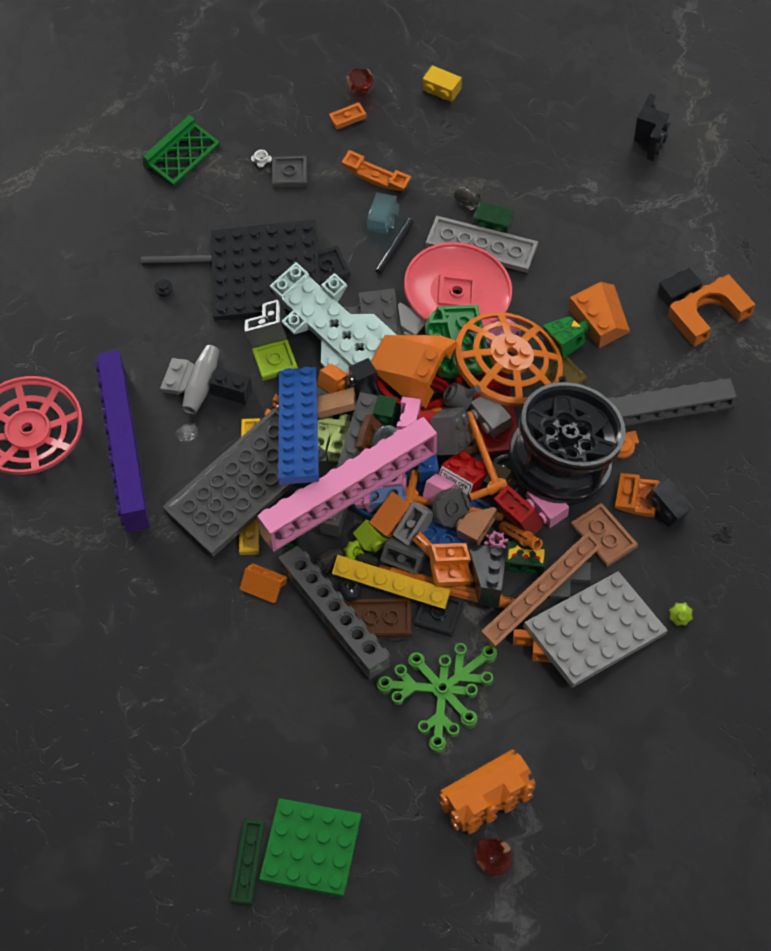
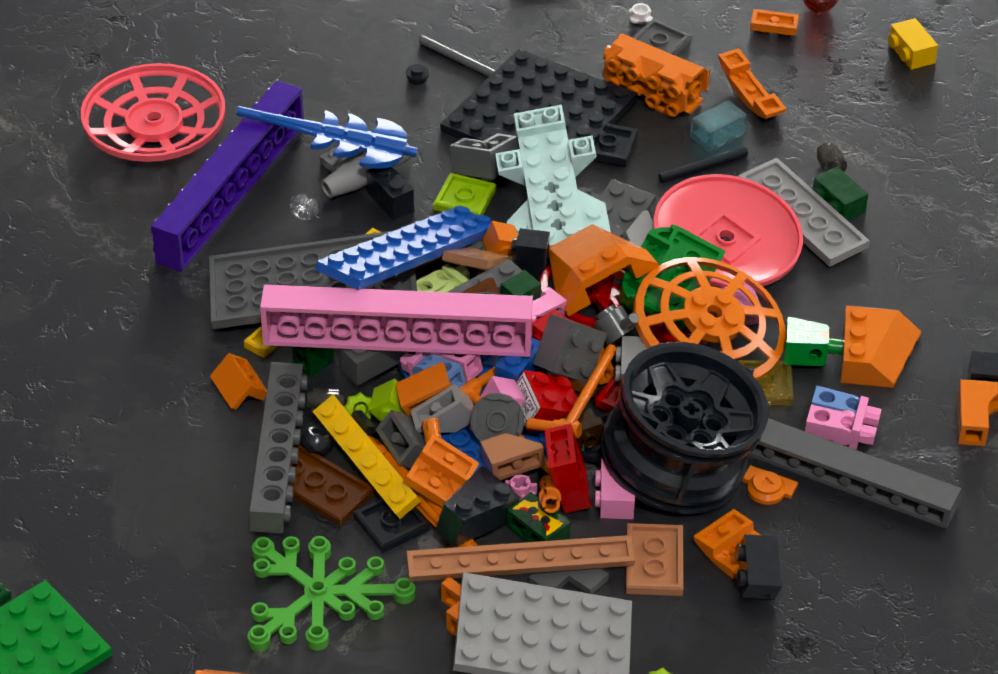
camera: 35 degrees right, 15 degrees down
none -> blue animal [236,106,418,169]
none -> orange brick [602,34,710,117]
none -> bright pink hips [805,385,882,450]

